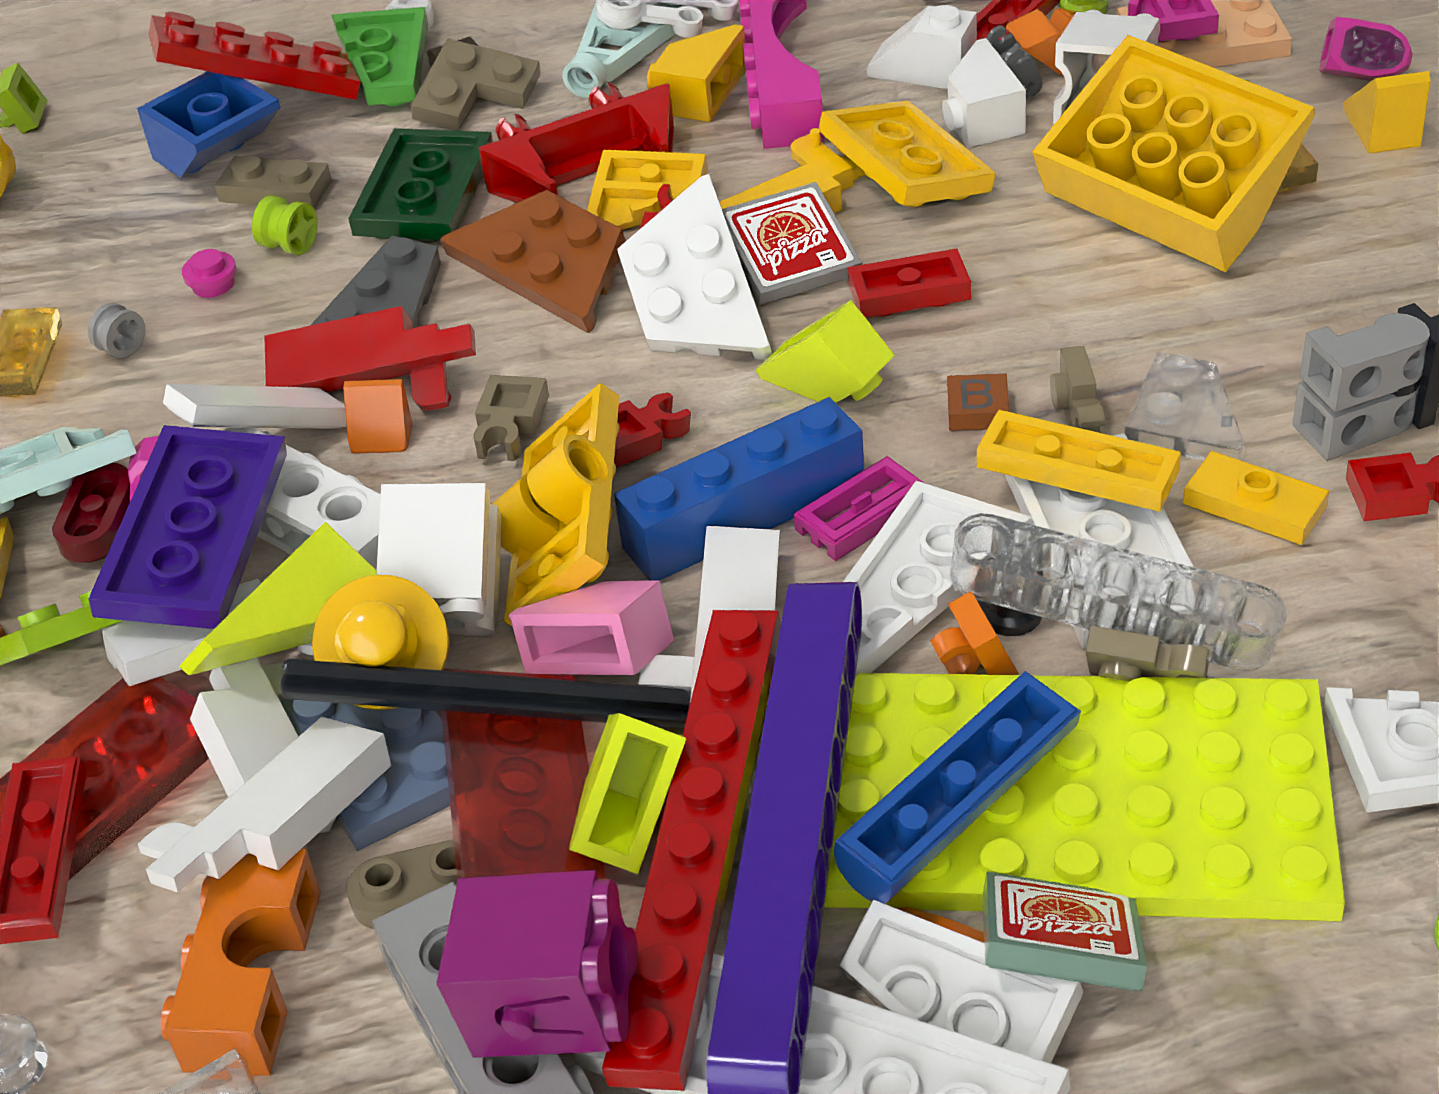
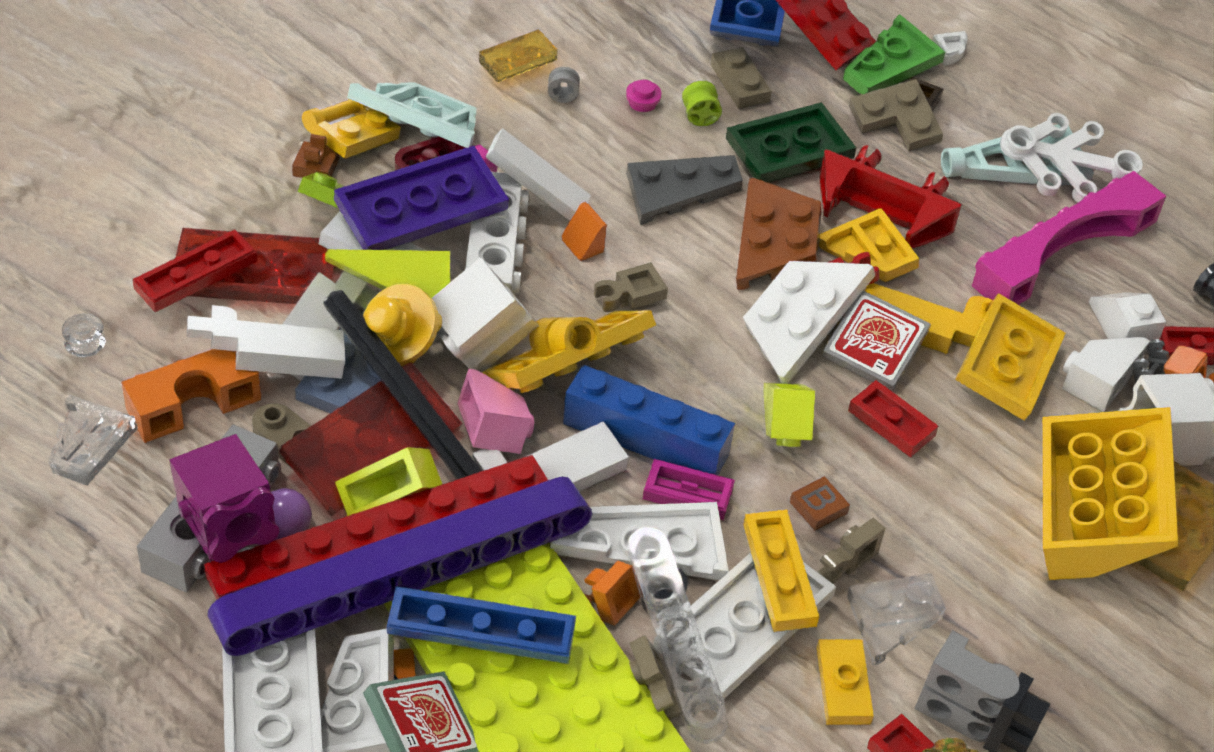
camera: 45 degrees right, 5 degrees up
red piece [264,306,476,411] -> none
red plate [614,393,691,468] -> none
yellow slope [647,24,746,122] -> none

